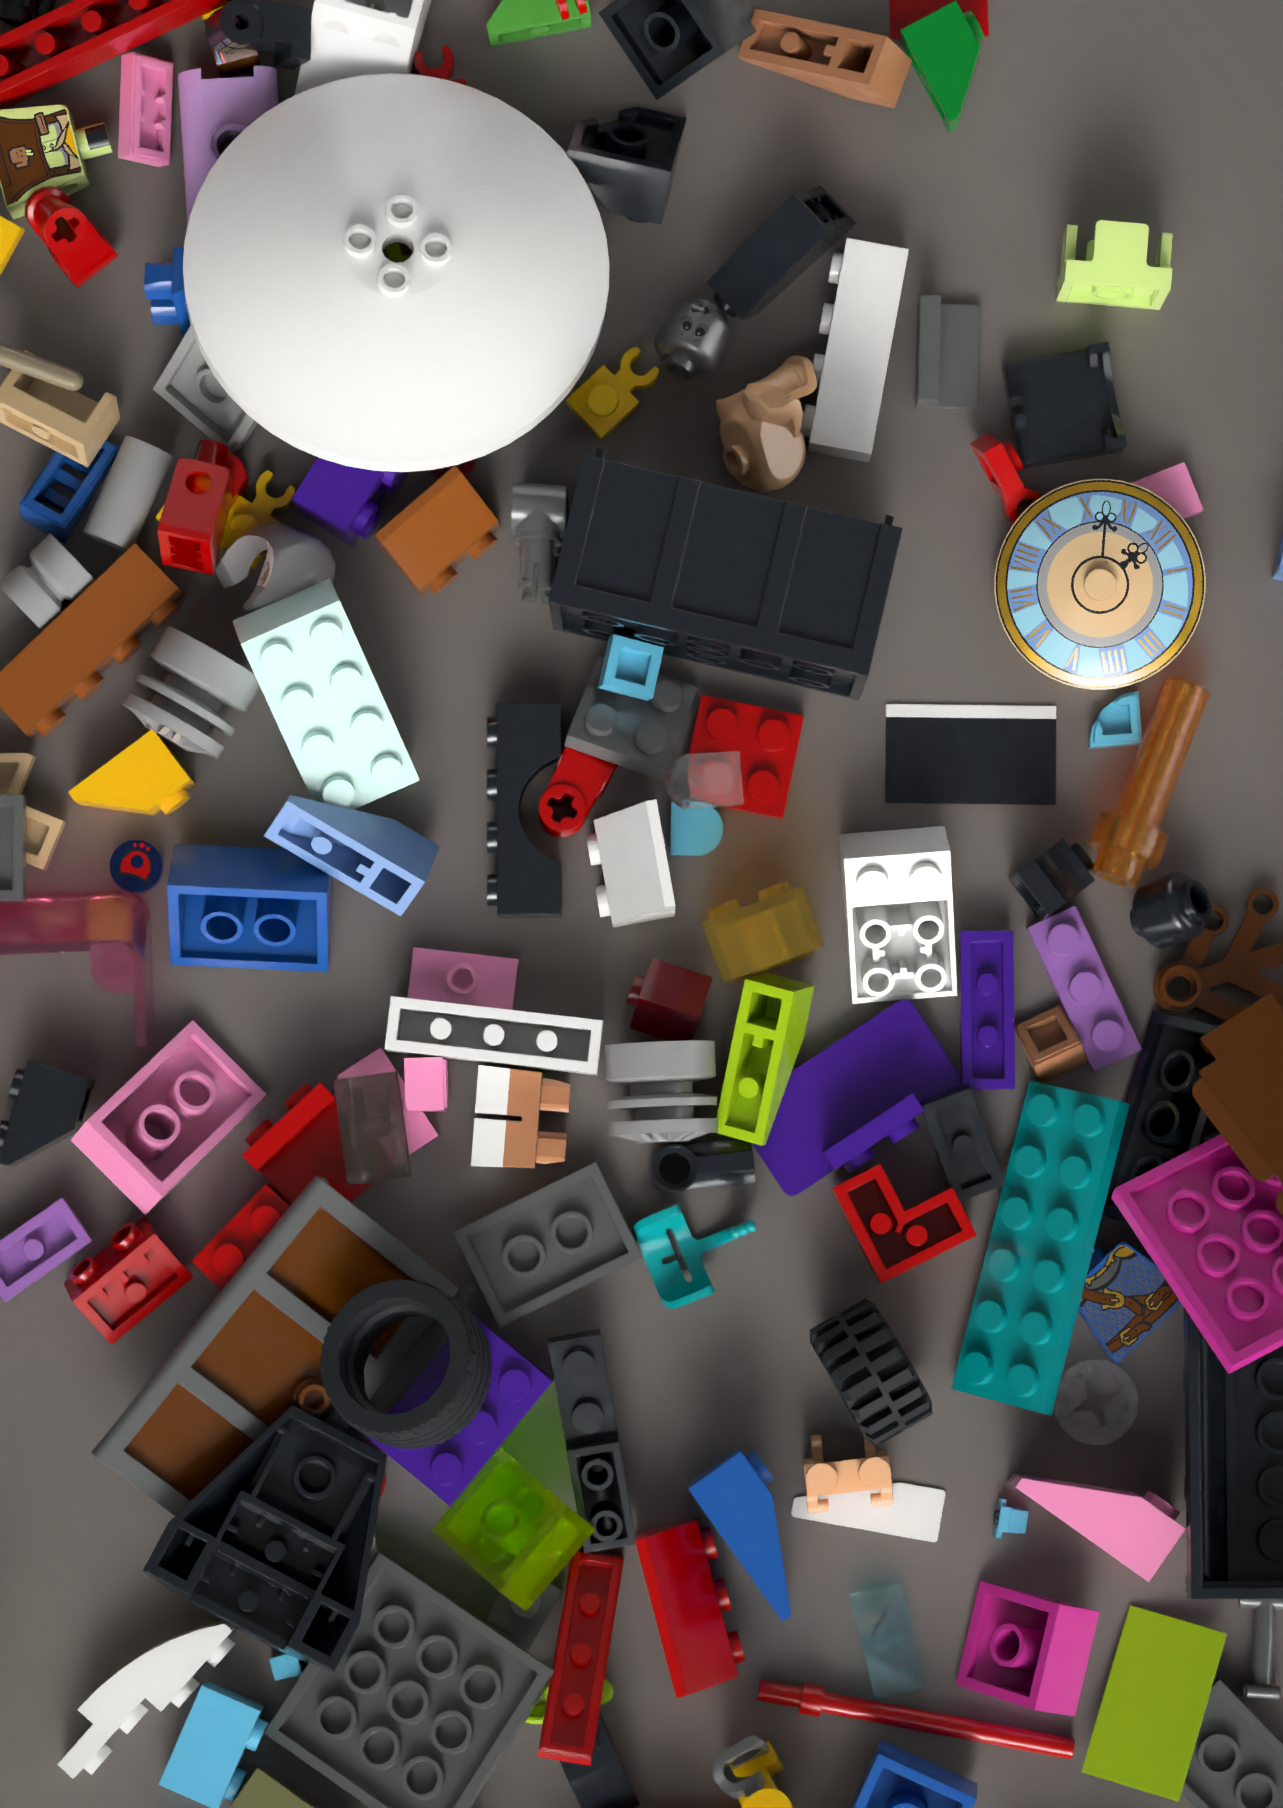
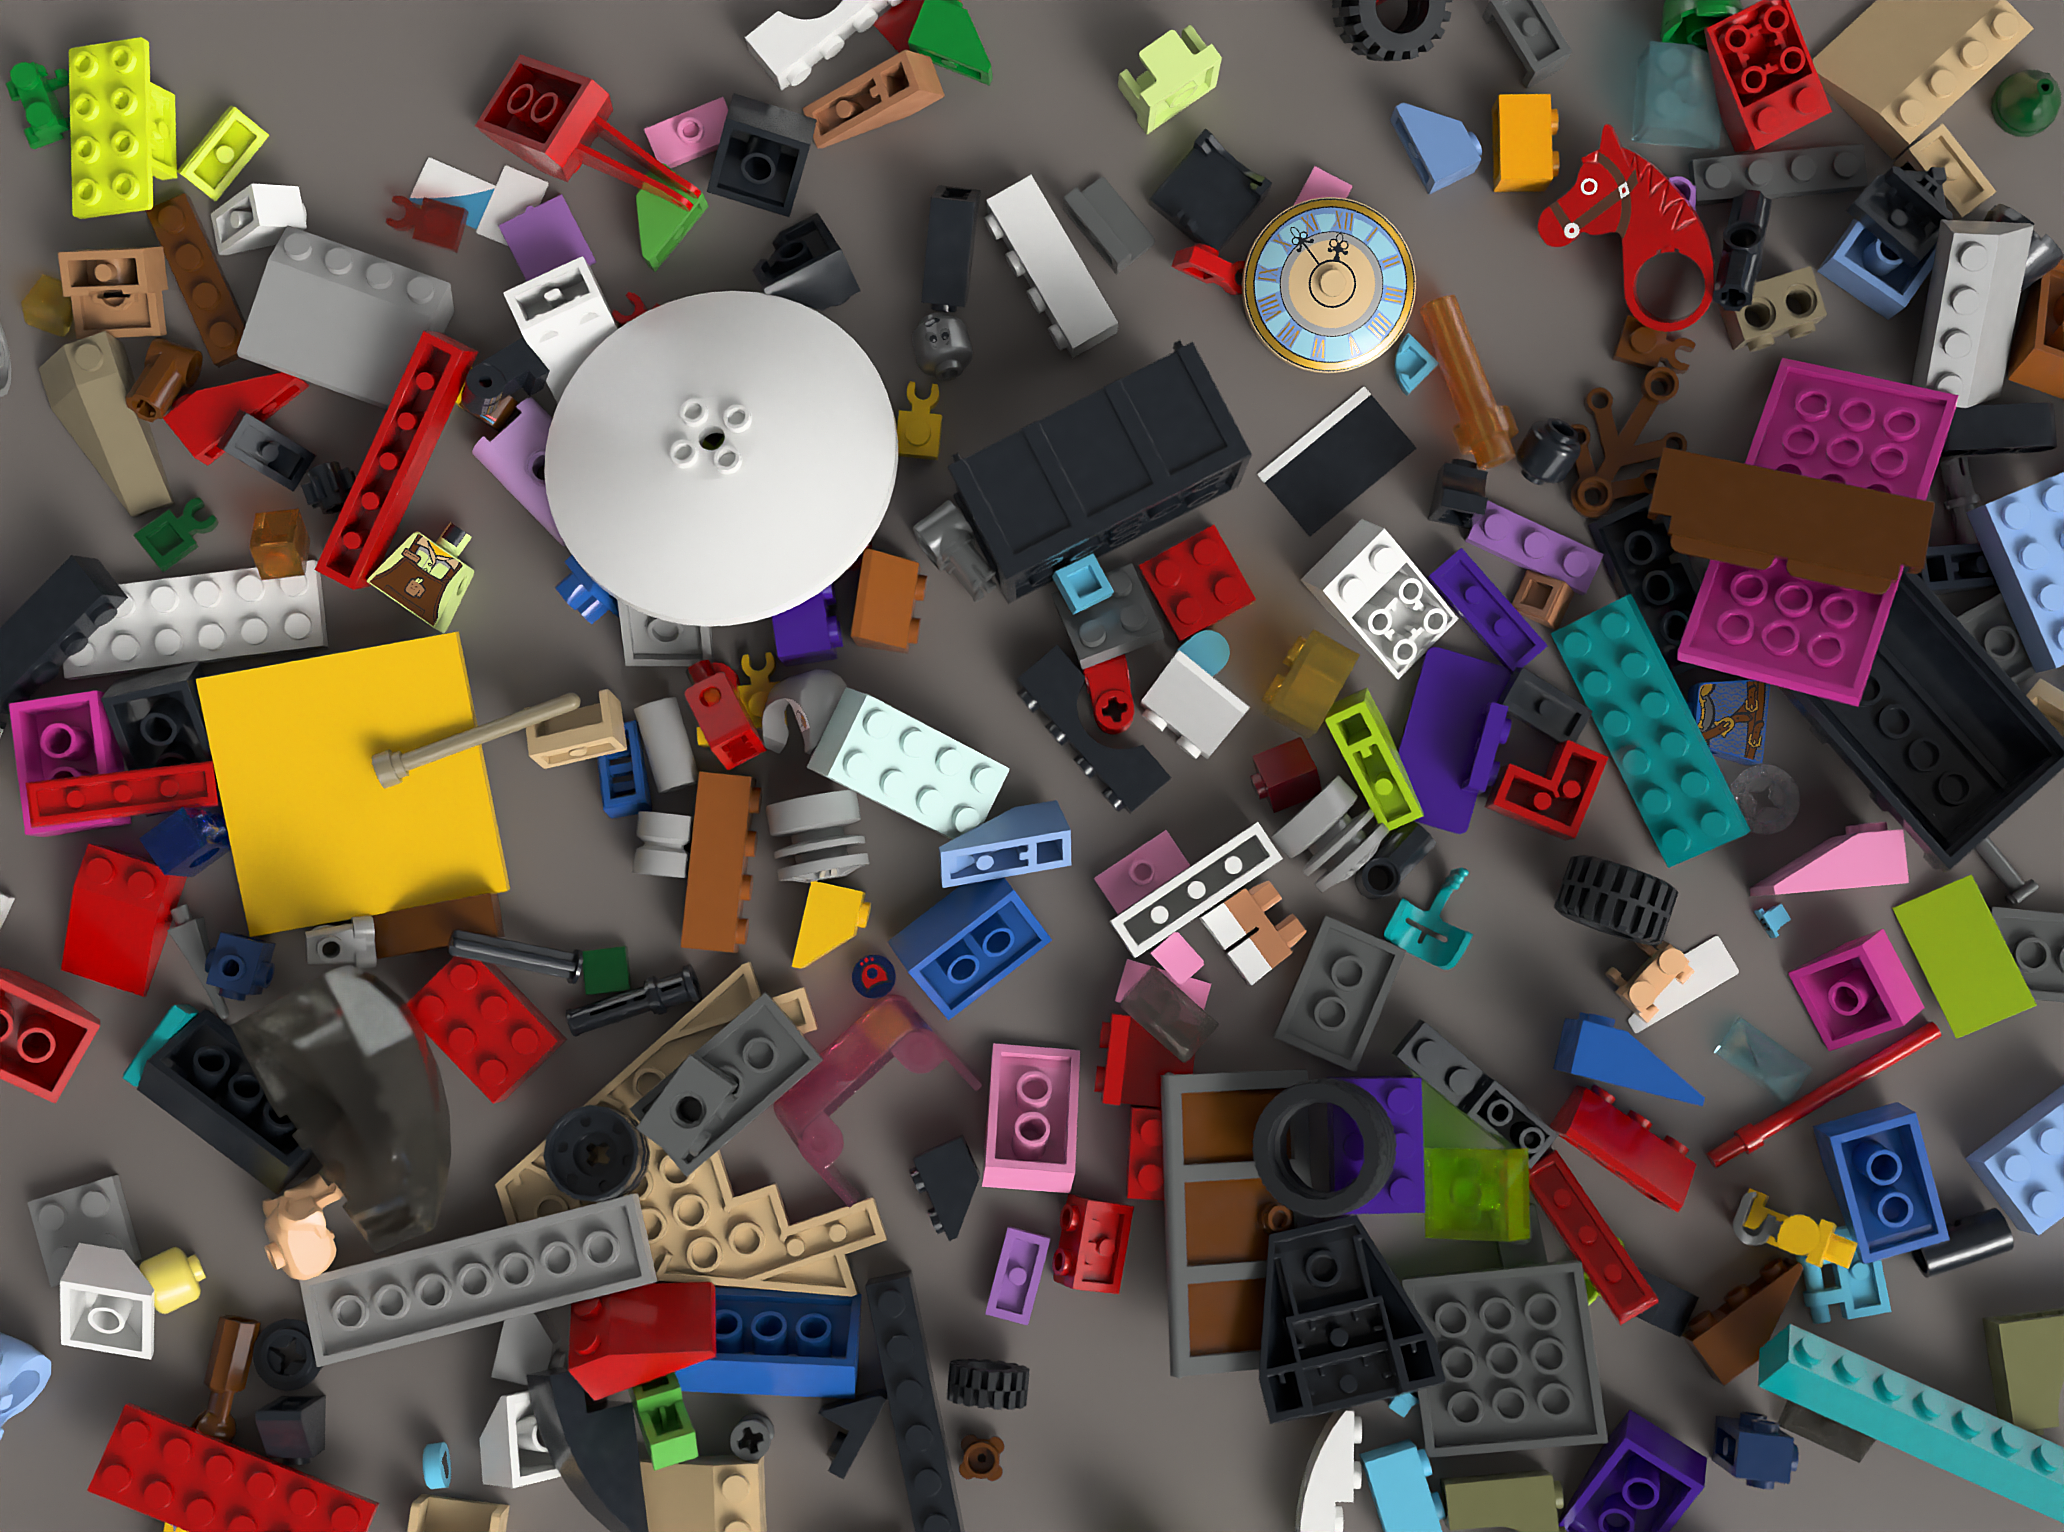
camera: 40 degrees left, 0 degrees up
red piece [25,186,118,289] -> none
bright pink plate [118,52,174,167] -> none
clear plate [664,751,744,809] -> none
light nougat head [716,355,817,492] -> none

